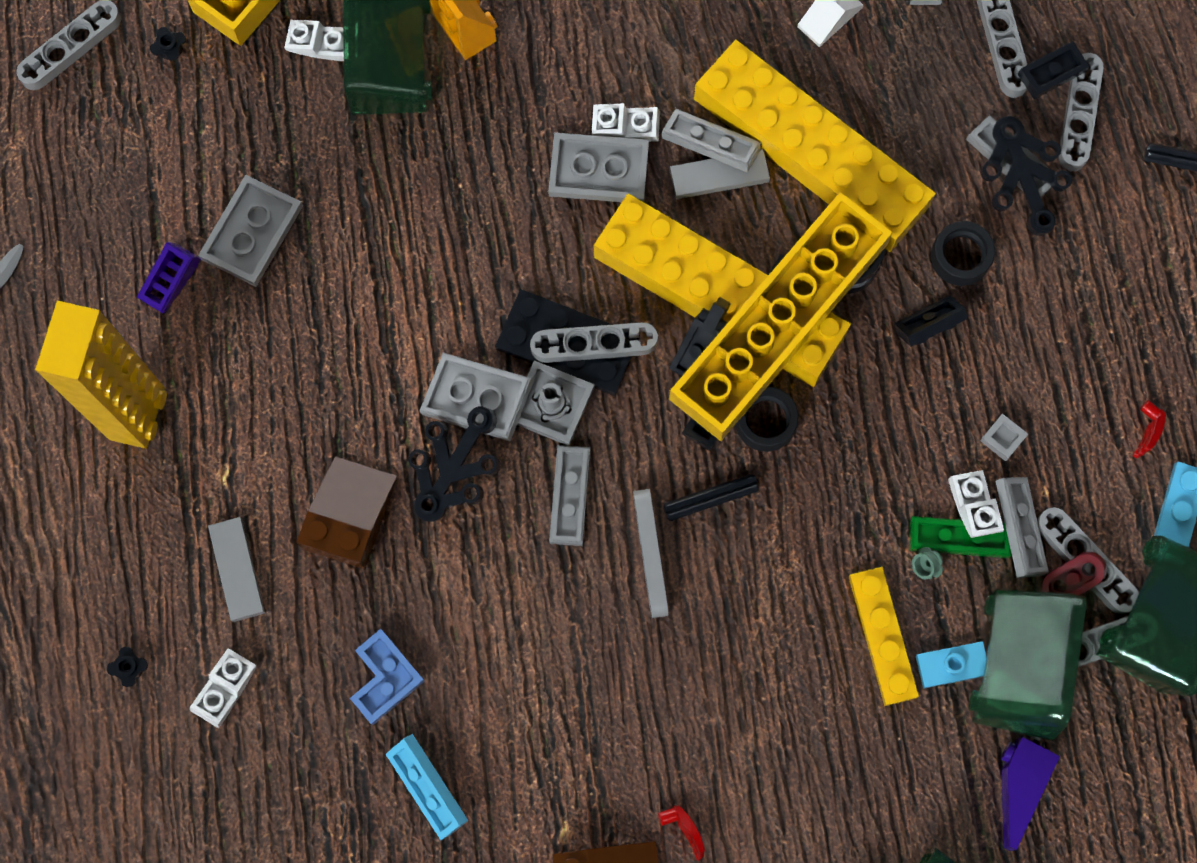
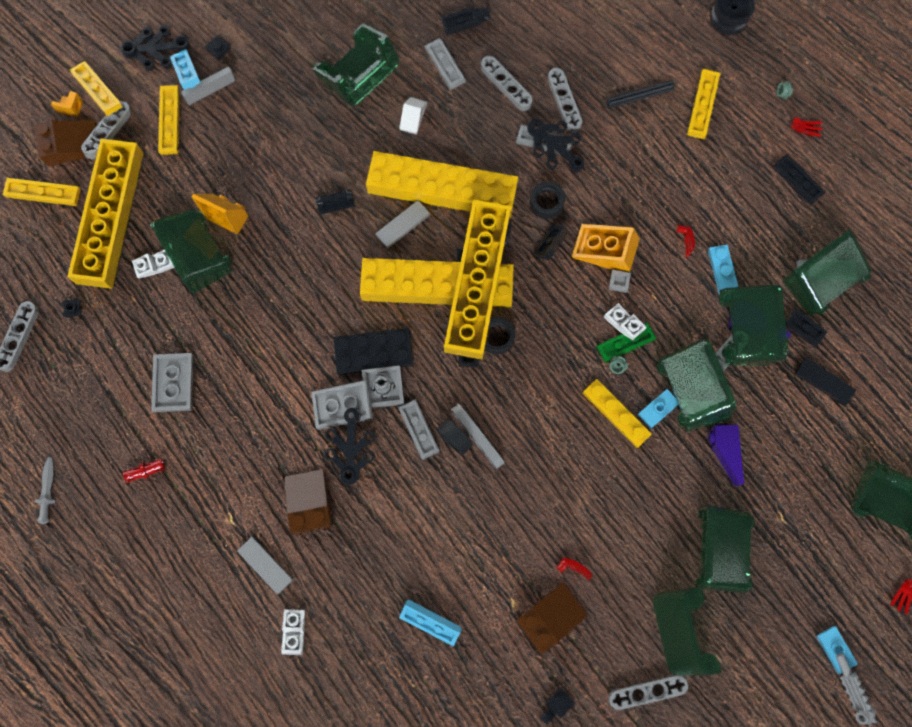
camera: 30 degrees left, 0 degrees up
yellow brick [35,301,167,449] -> none
black plate [107,647,148,687] -> none
dark purple slope [137,241,201,313] -> none
medium blue plate [350,629,425,725] -> none
light grey beam [530,322,658,363] -> none
light grey plate [548,132,649,202] -> none
white slope [592,103,660,142] -> none
light grey tile [662,109,761,172] -> none
black axle [663,474,759,521] -> none
black hinge [669,297,731,376] -> none
light grey tile [995,477,1049,578] -> none
black plate [1017,41,1090,100] -> none
light grey beam [1037,507,1140,615] -> none
dark red plate [1042,552,1107,604] -> none
none -> red pin [123,458,166,483]
none -> black hinge [315,190,355,215]
none -> black tyre [436,419,473,456]
none -> light orange slope [572,224,640,272]

